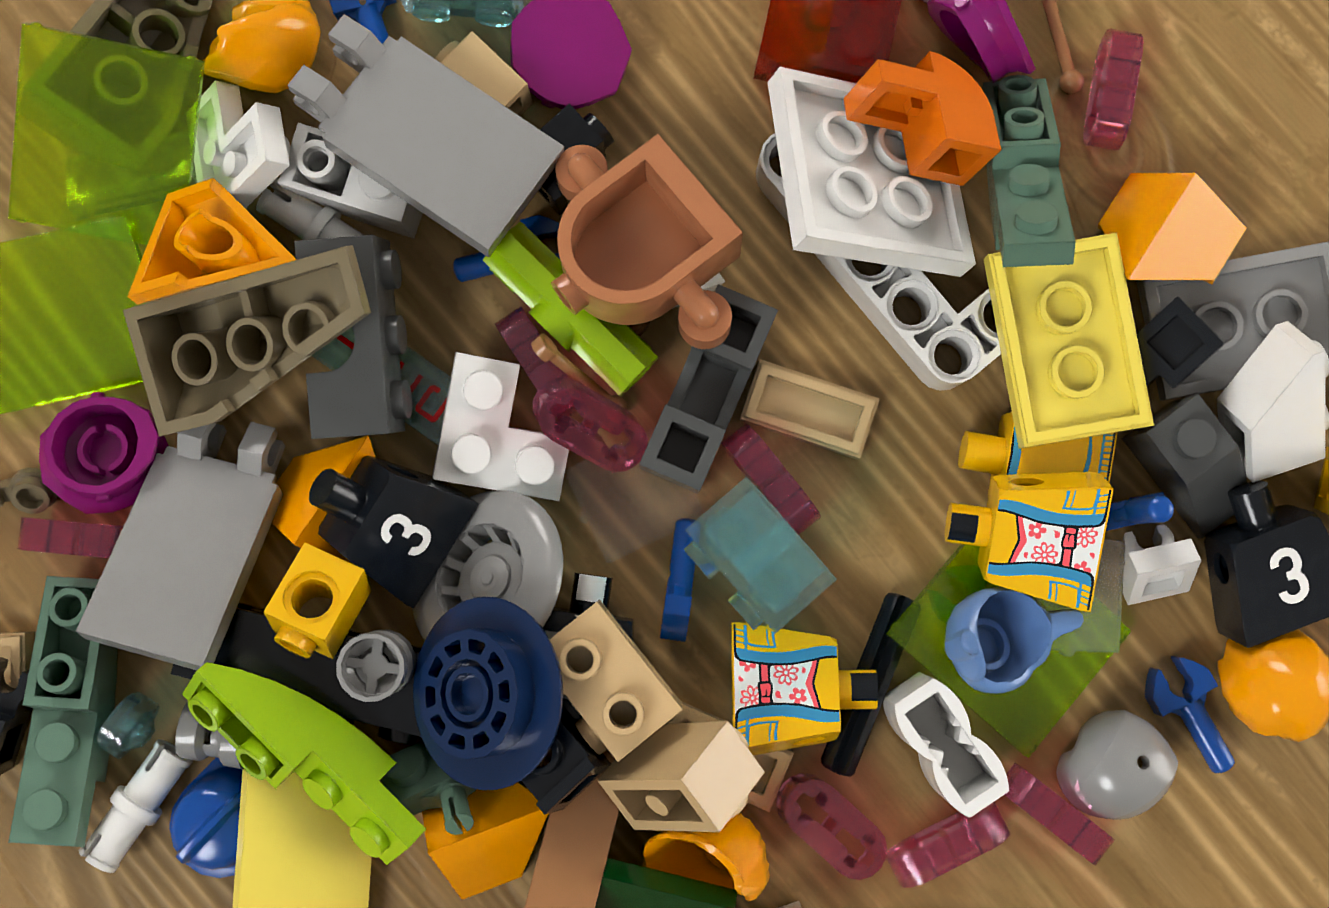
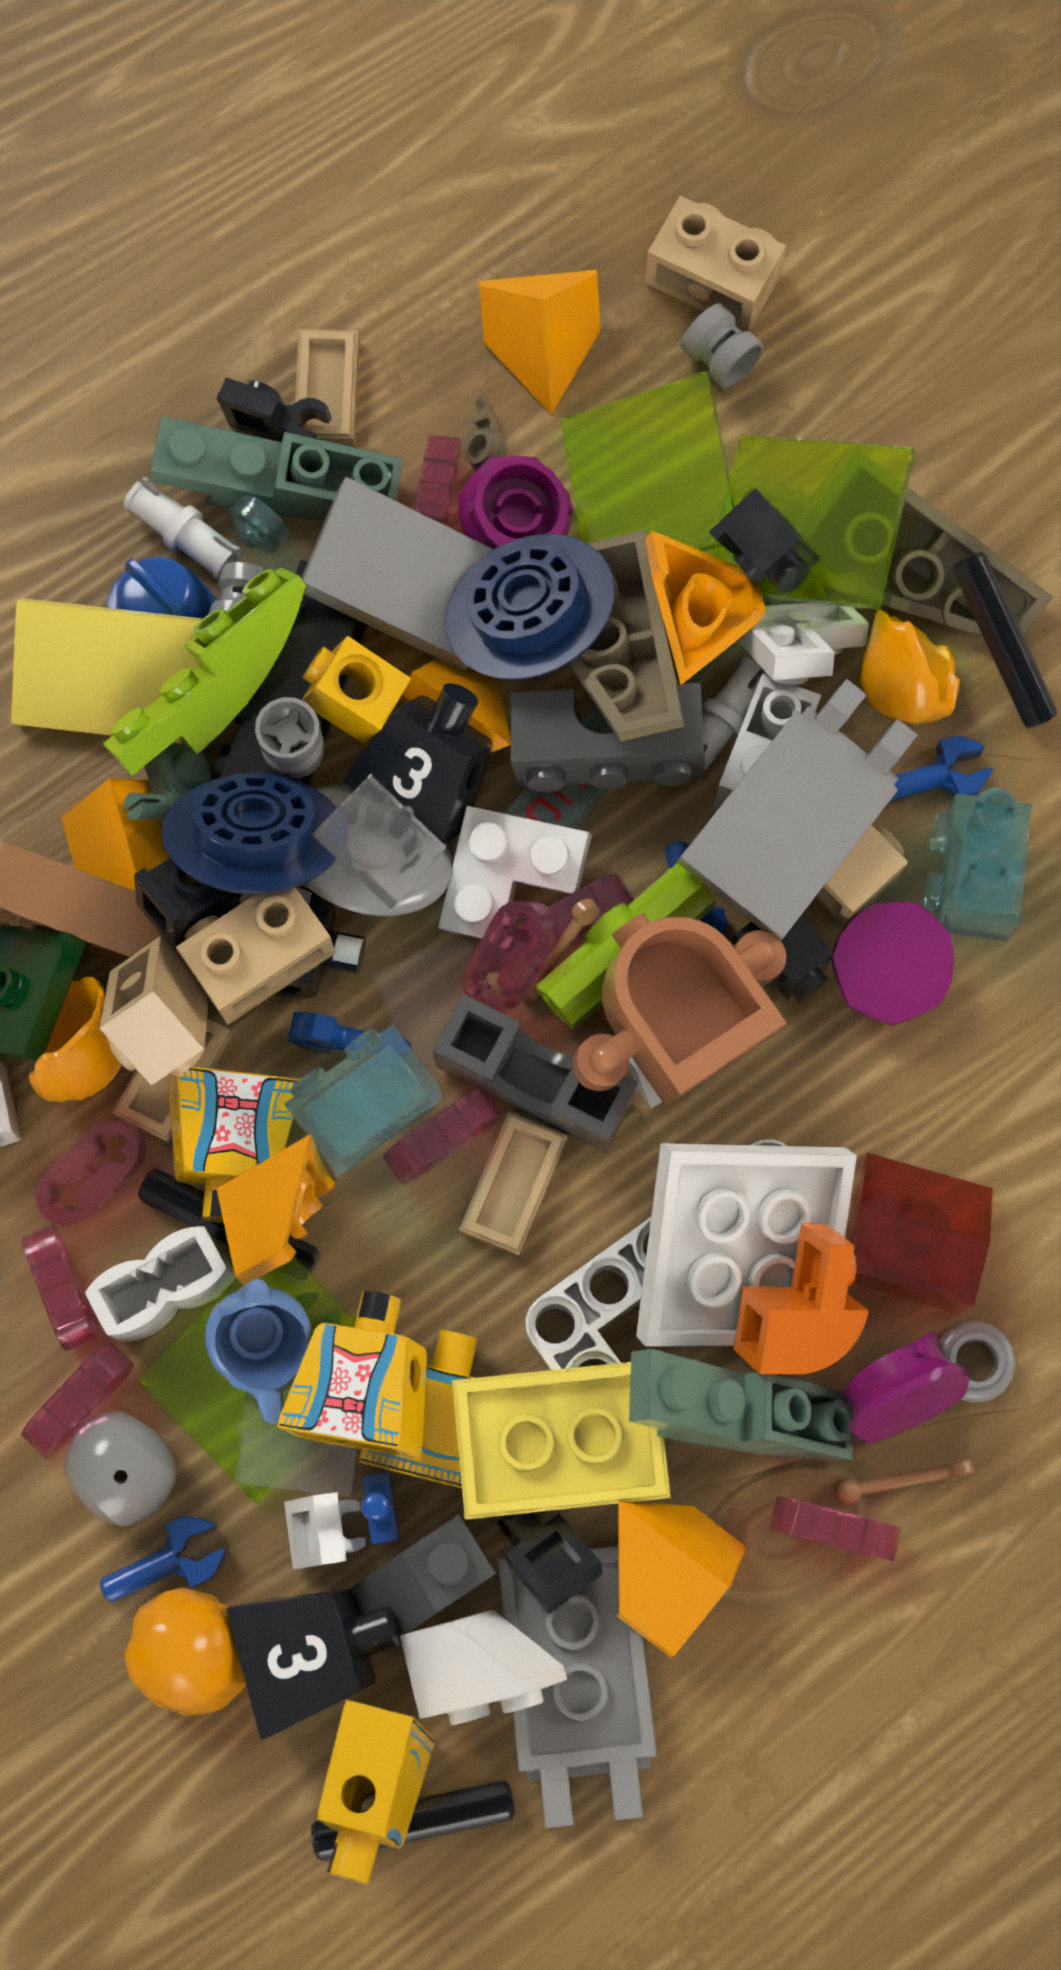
camera: 95 degrees right, 10 degrees down
none -> light orange slope [216,1134,335,1286]
none -> clear piece [312,774,446,909]
none -> dark blue wheel [446,534,615,680]
none -> black brick [709,488,821,594]

